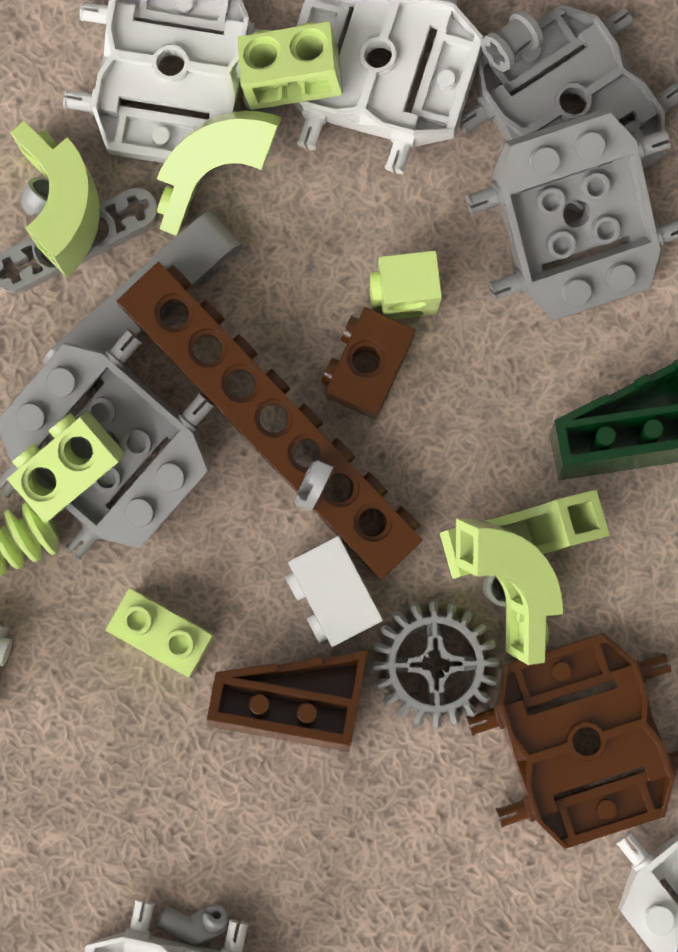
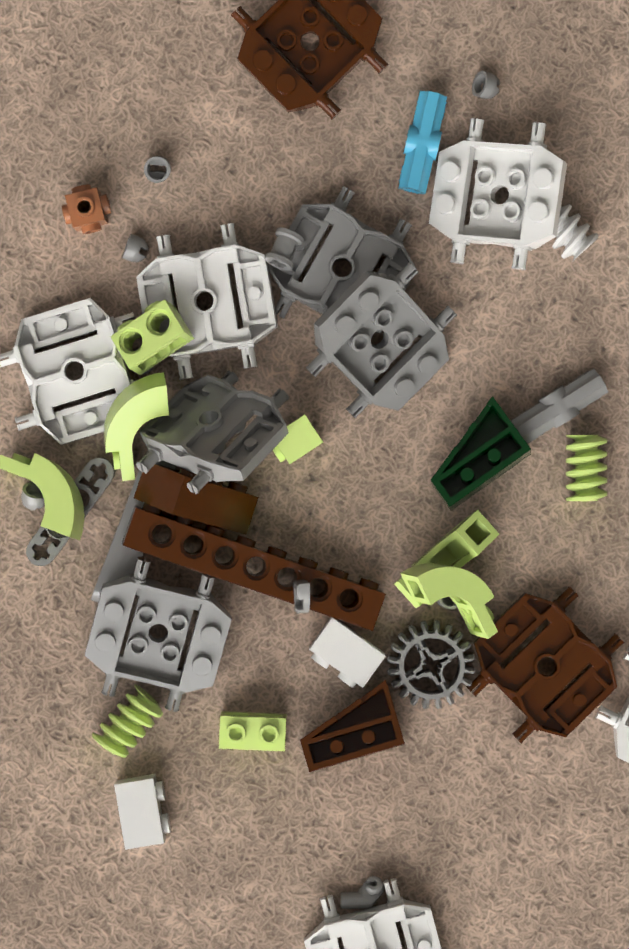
camera: 30 degrees left, 5 degrees up
yellowish green brick [7,411,126,523] -> none
reddish brown brick [321,307,416,420] -> none
none -> reddish brown wedge [134,464,259,535]
none -> light grey piece [136,371,289,494]

